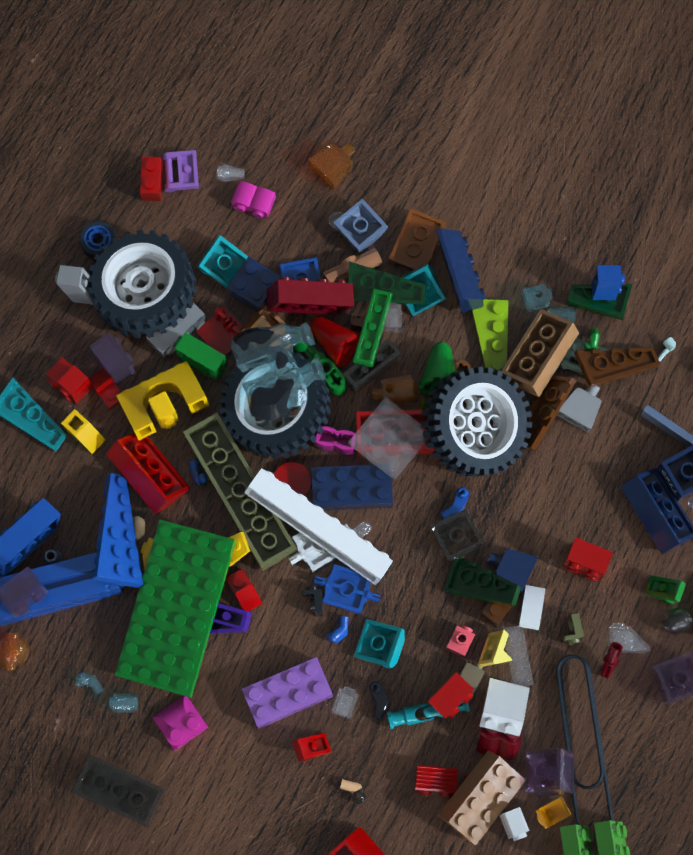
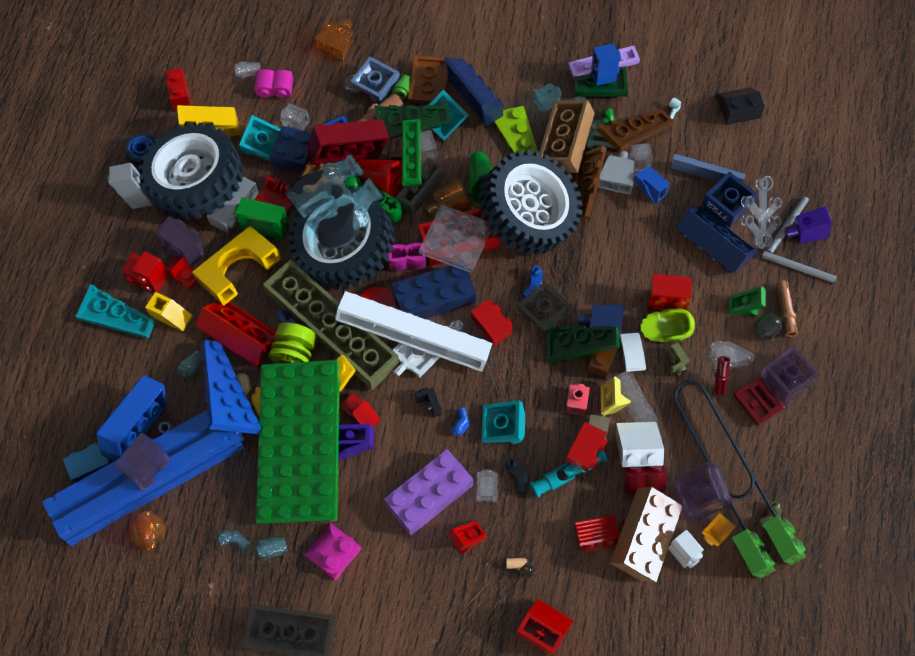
camera: 15 degrees left, 10 degrees down
yellow brick [148,391,179,429] -> none
medium lavender plate [162,150,199,192] -> none
blue plate [314,564,381,615] -> none
none -> clear light blue cone [176,350,202,379]
none -> yellow wedge [177,105,239,137]
none -> lime wheel [269,323,317,364]
none -> clear brick [280,103,310,131]
none -> bright green cone [392,75,411,101]
none -> red brick [471,299,513,347]
none -> lavender plate [568,46,640,80]
none -> clear brick [629,143,653,172]
none -> blue piece [634,166,670,205]
none -> lime hair [640,308,695,343]
none -> dark red plate [733,377,786,427]
none -> olive arm [757,501,782,529]

